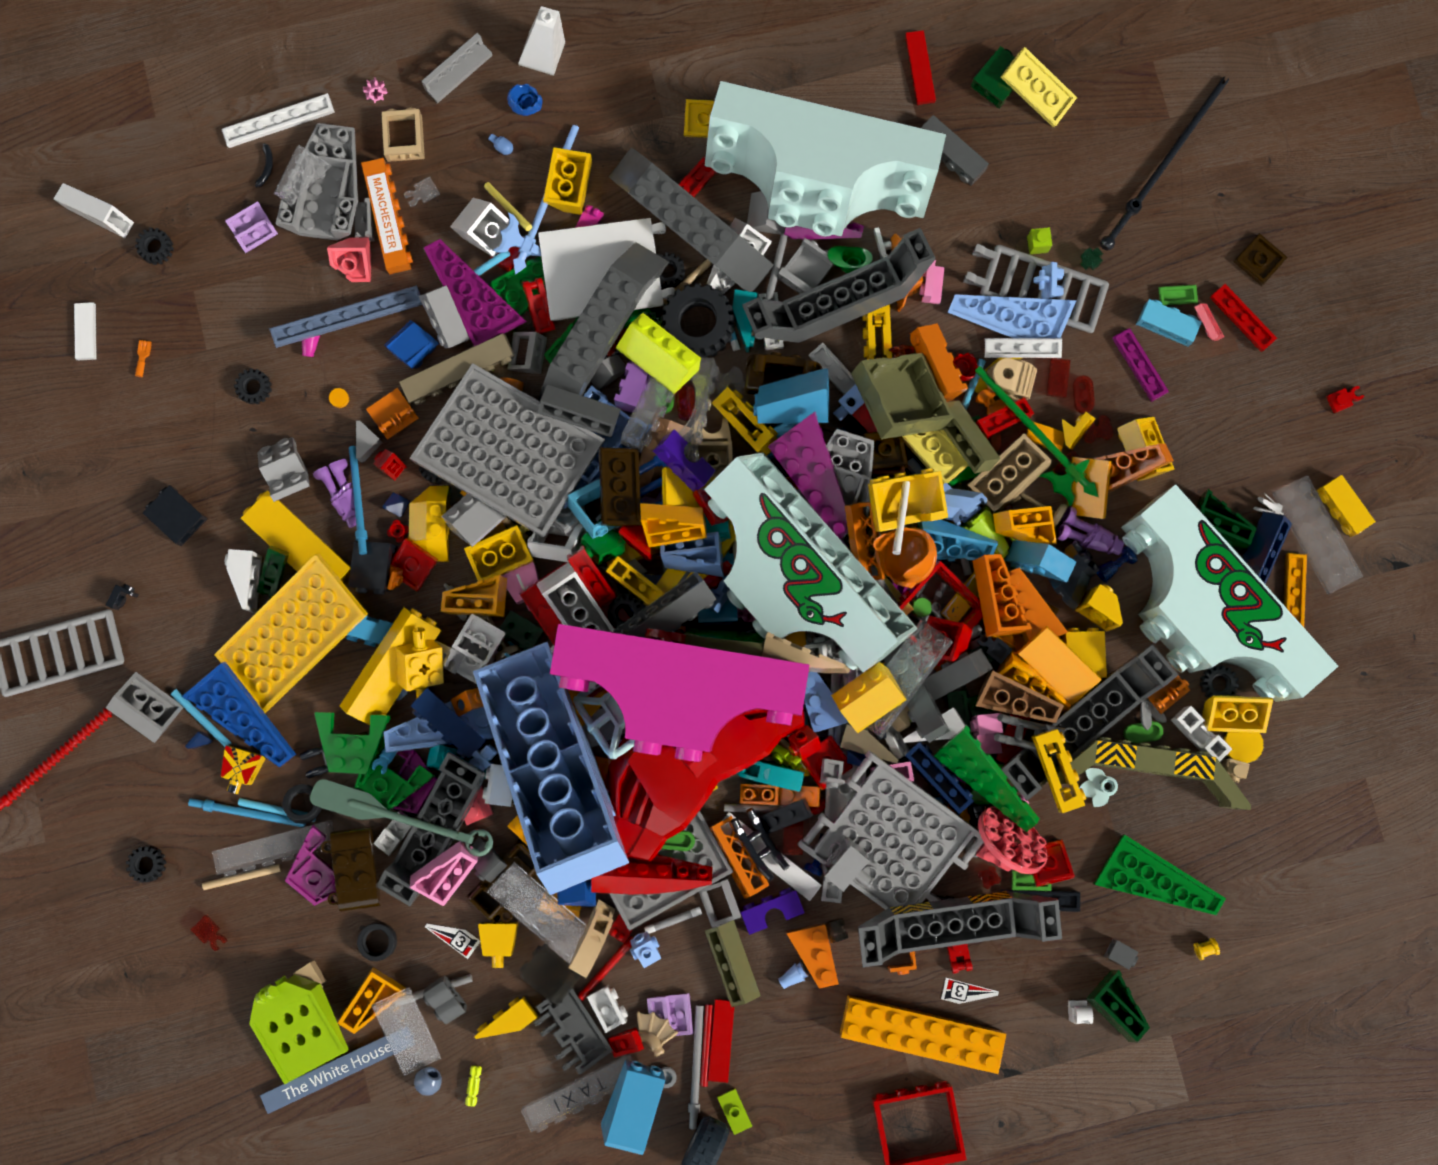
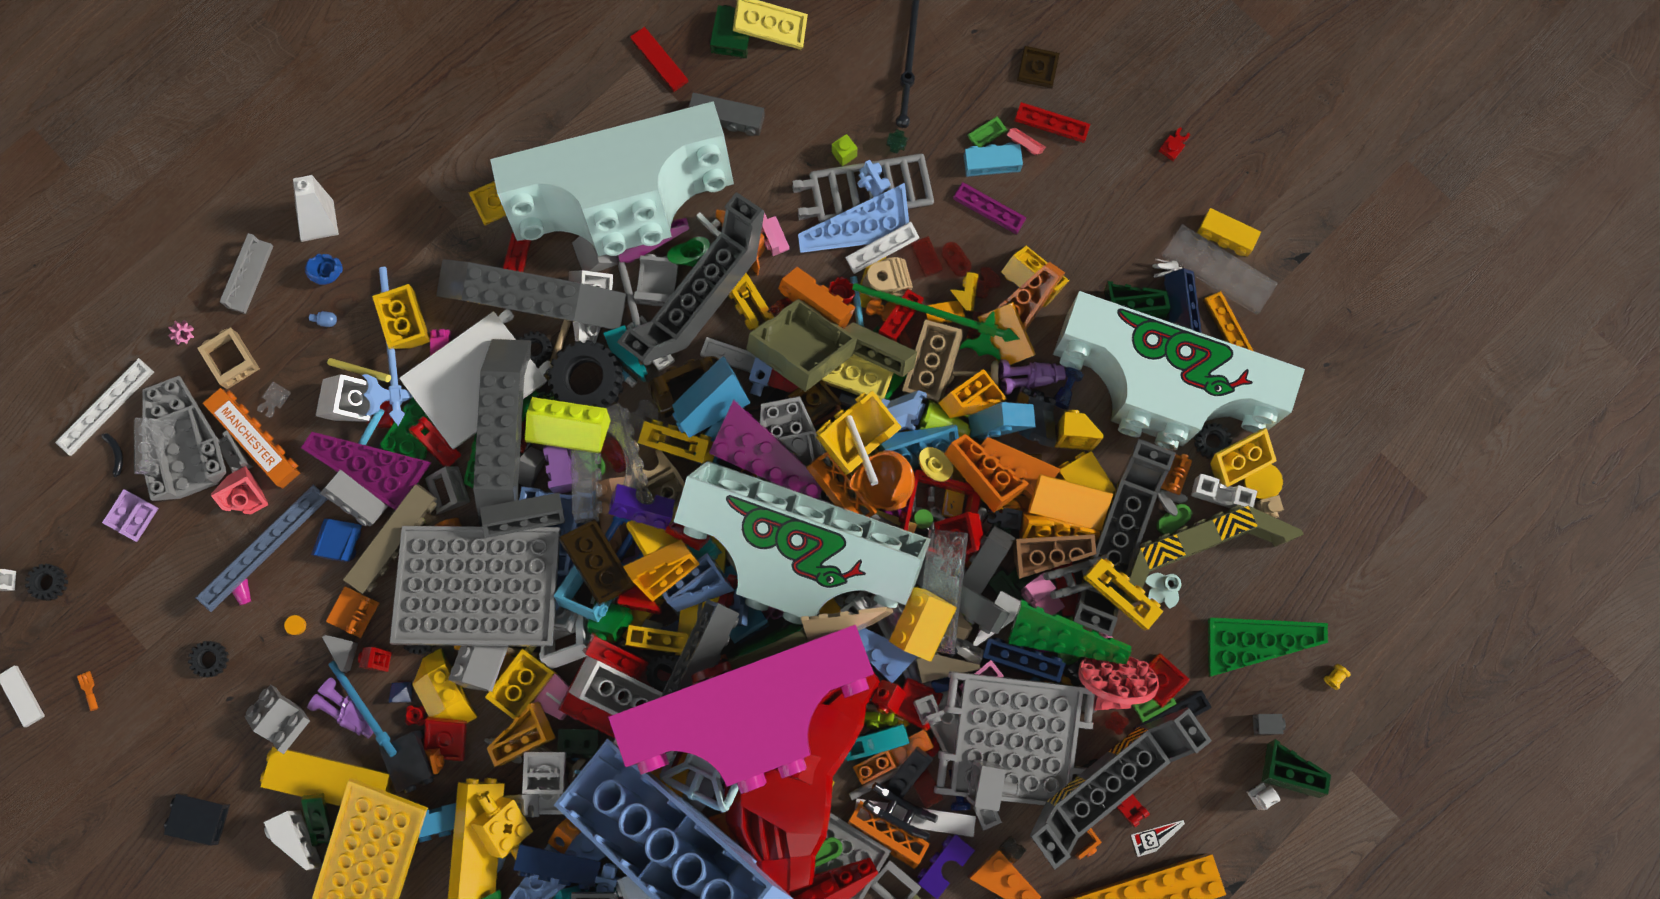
camera: 30 degrees left, 5 degrees down
none -> light yellow dish [918,447,953,481]

